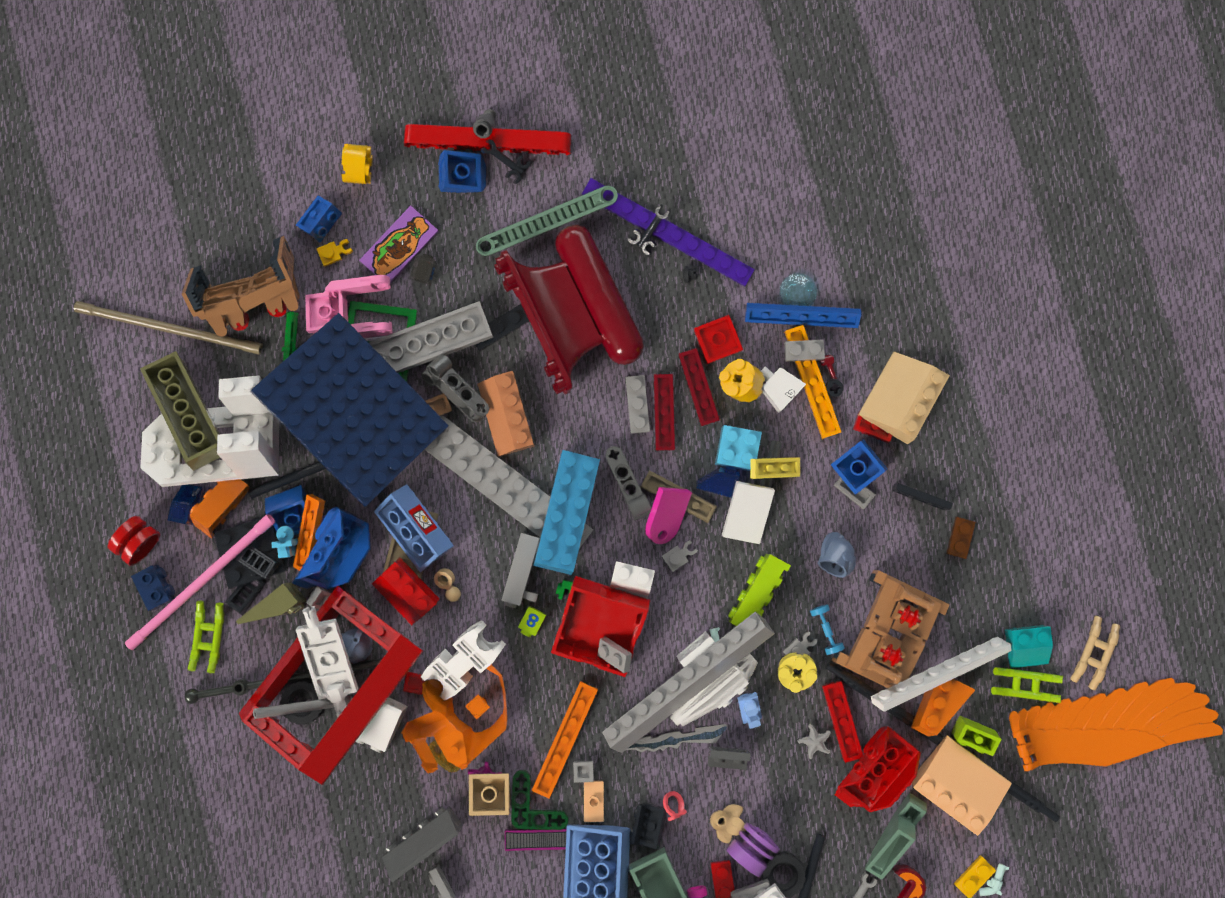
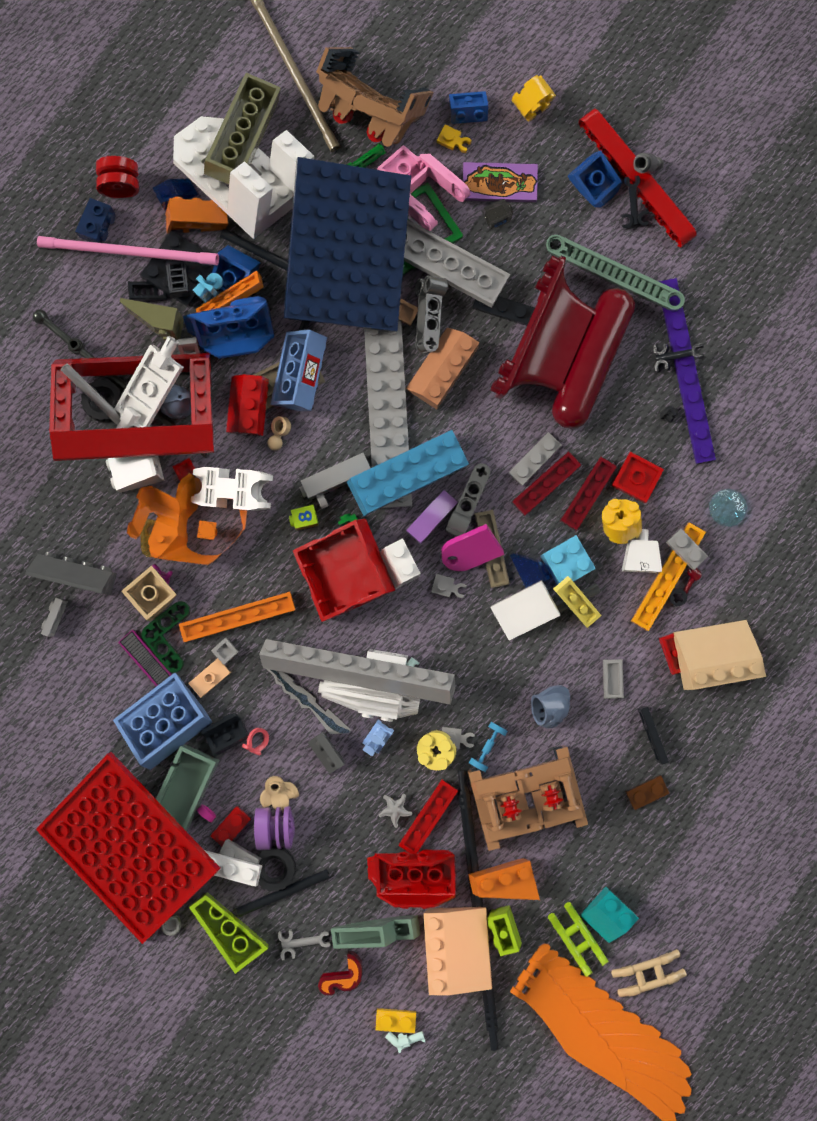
camera: 55 degrees right, 0 degrees up
lime piece [187,600,224,673] -> none
light grey plate [598,637,632,673] -> none
lime wedge [728,554,791,626] -> none
blue plate [745,303,862,328] -> none
blue slope [831,439,888,495] -> none
white plate [871,637,1012,712] -> none
none -> medium lavender slope [406,490,458,544]

